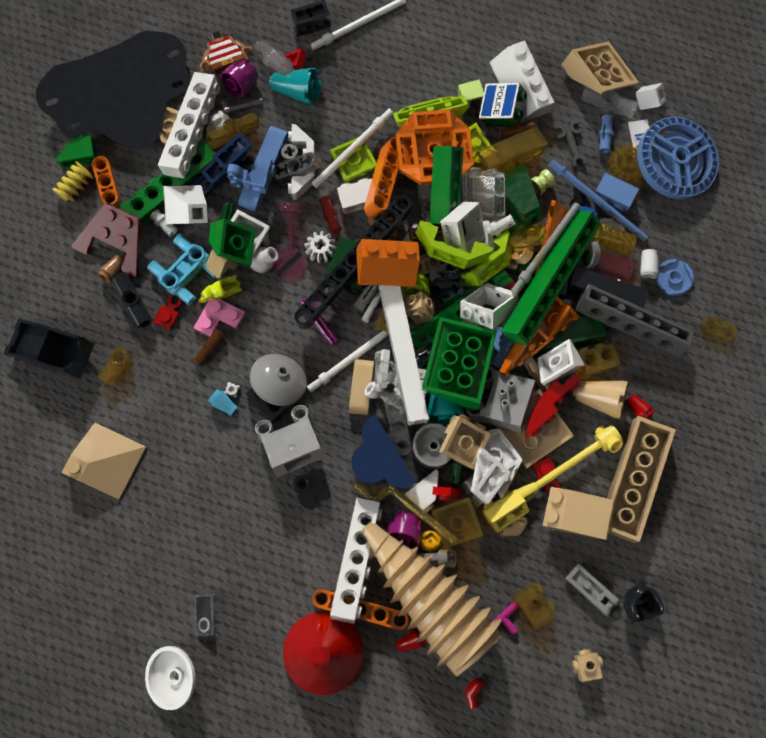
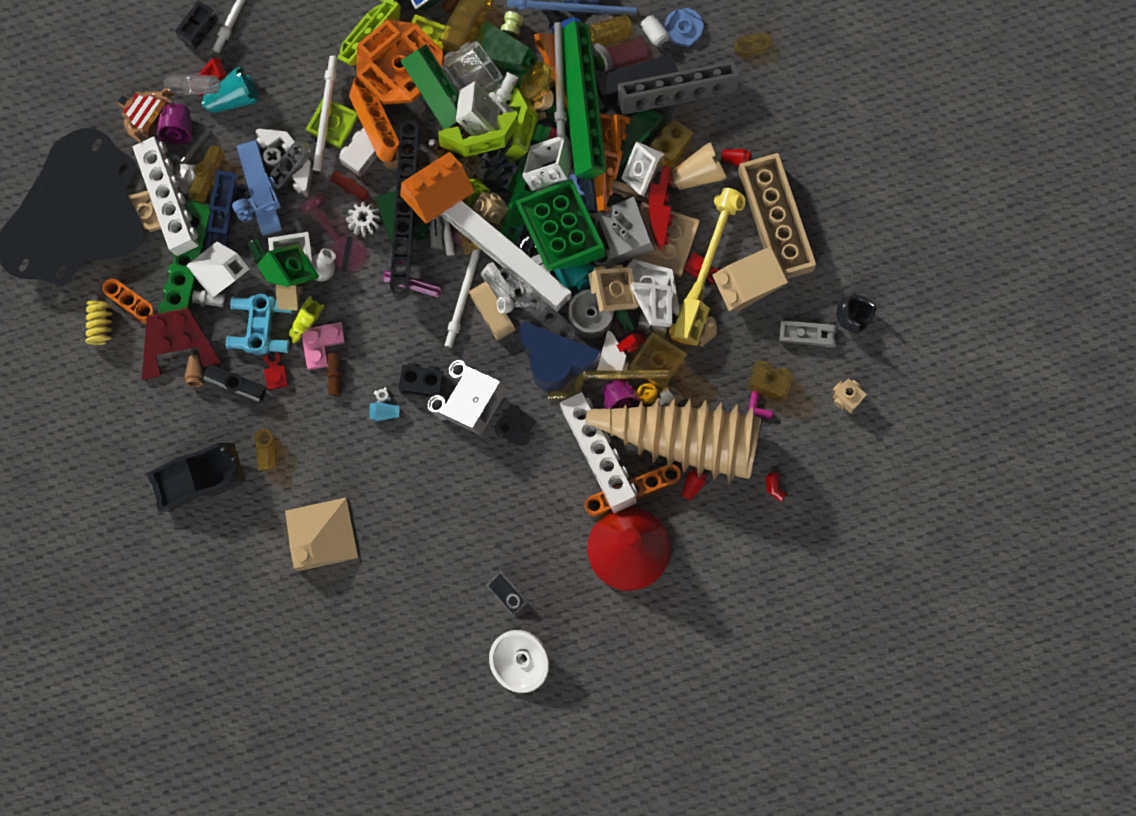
camera: 35 degrees left, 0 degrees up
green slope [56,135,97,169] -> none
light grey dish [250,354,307,406] -> none

